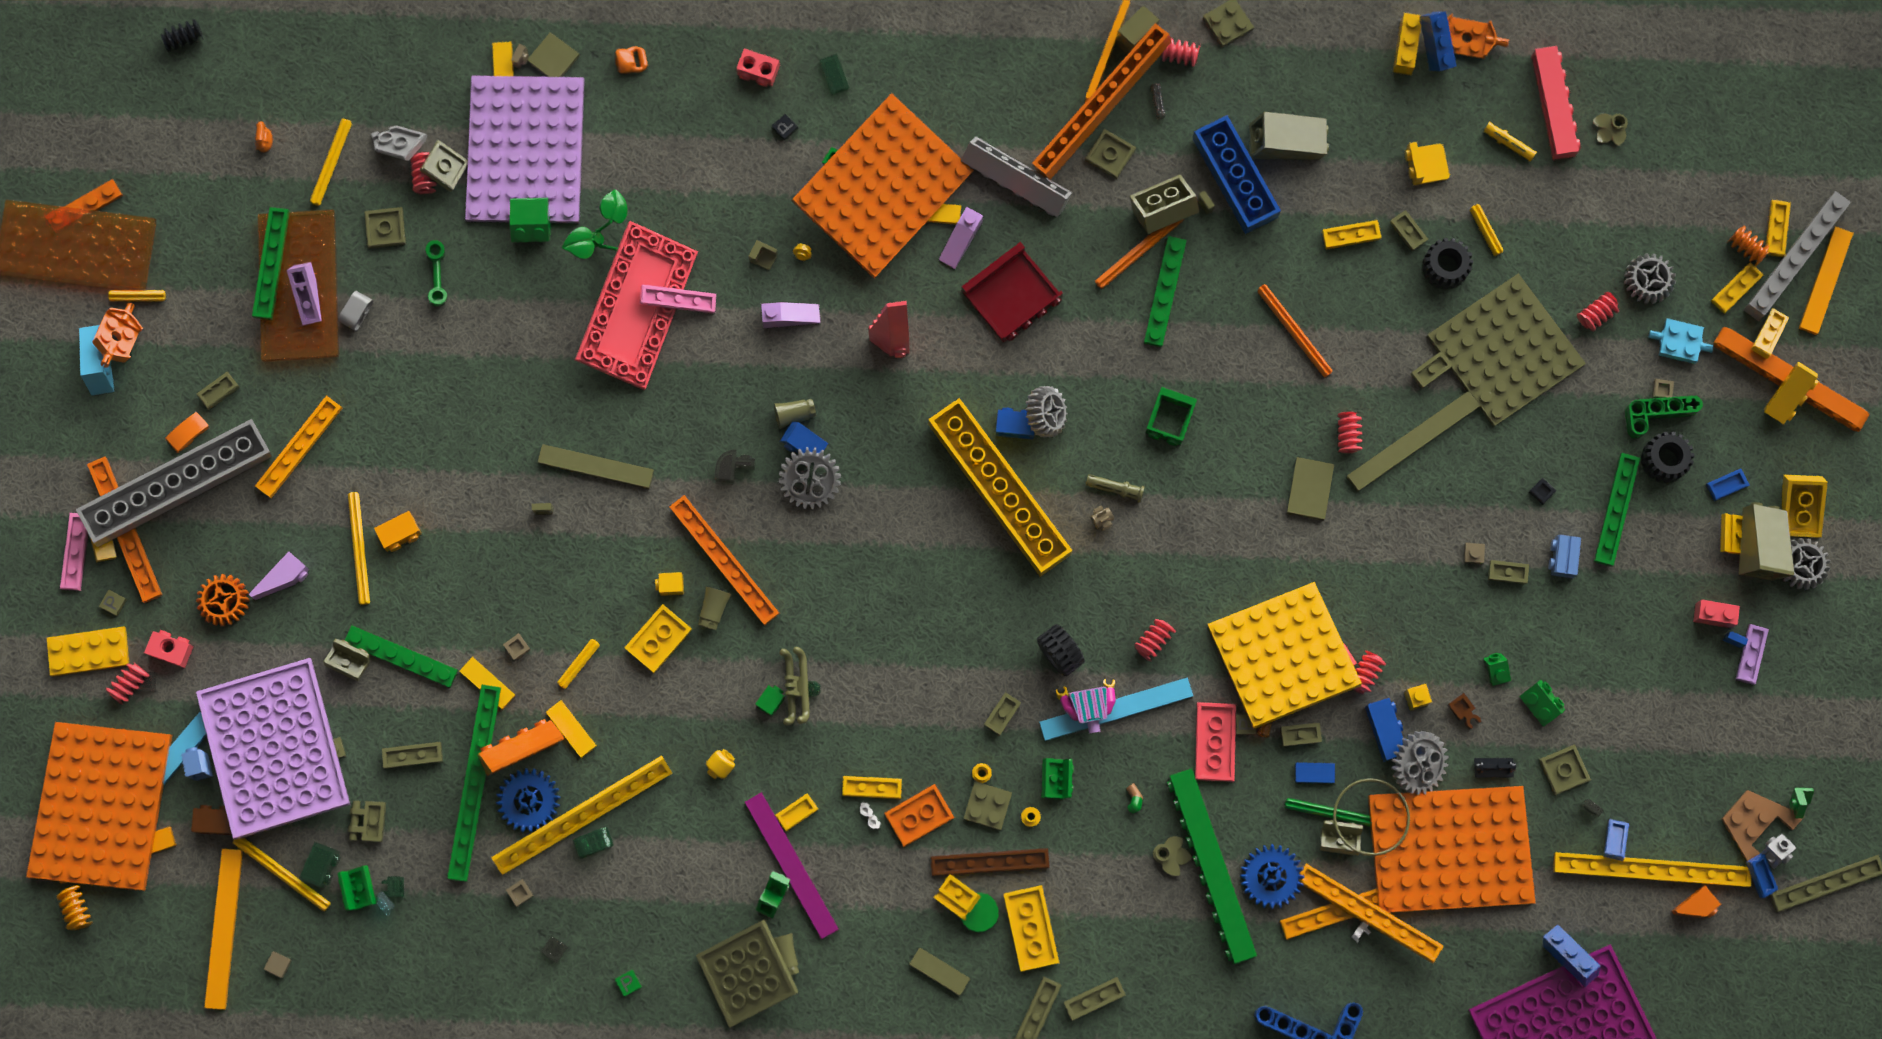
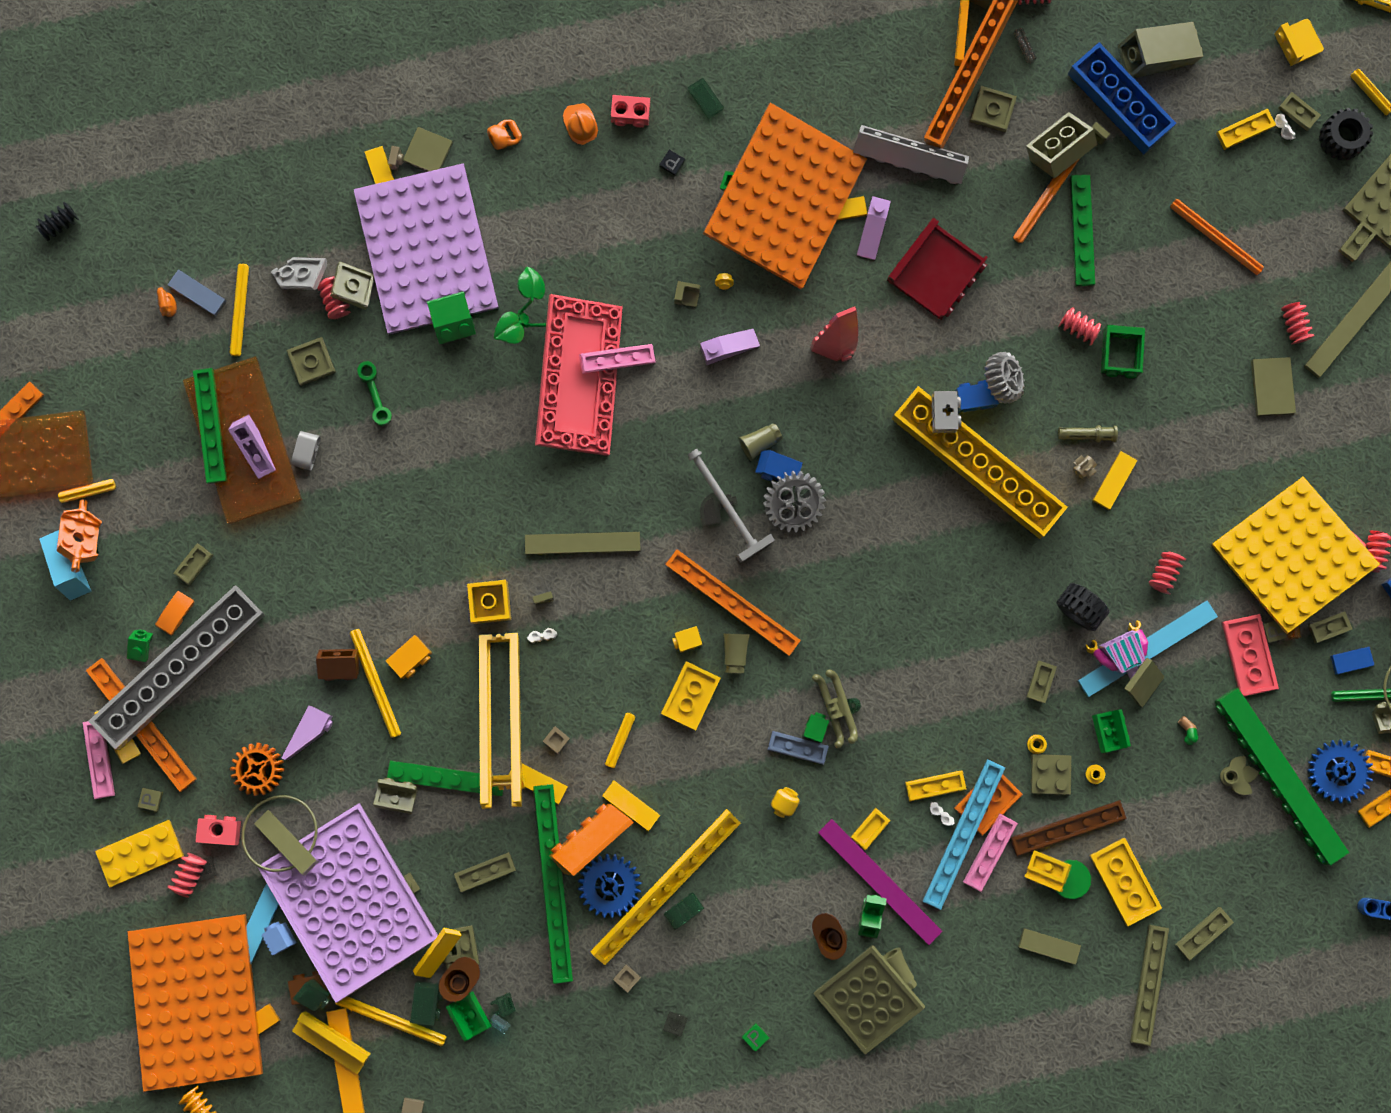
camera: 15 degrees left, 5 degrees up
light orange plate [255,396,343,498] -> none
none -> green bracket [127,630,153,662]
none -> sand blue tile [168,270,226,316]
none -> olive piece [241,795,318,872]
none -> olive tile [254,810,318,876]
none -> yellow panel [292,1011,371,1074]
none -> clear green slope [293,979,331,1011]
none -> reddish brown brick [316,649,360,681]
none -> yellow tile [413,928,461,978]
none -> reddish brown piece [439,957,480,1002]
none -> yellow brick [467,580,511,624]
none -> yellow piece [479,633,525,809]
none -> white piece [527,628,557,643]
none -> orange piece [563,103,598,145]
none -> light grey tile [688,449,775,563]
none -> sand blue tile [768,731,829,765]
none -> reddish brown piece [812,913,848,960]
none -> medium azure tile [923,759,1005,910]
none -> light grey brick [932,391,961,433]
none -> bright pink tile [963,813,1018,892]
none -> coral piece [1058,307,1101,346]
none -> yellow tile [1092,451,1137,510]
none -> olive tile [1125,658,1164,708]
none -> white piece [1275,114,1296,140]

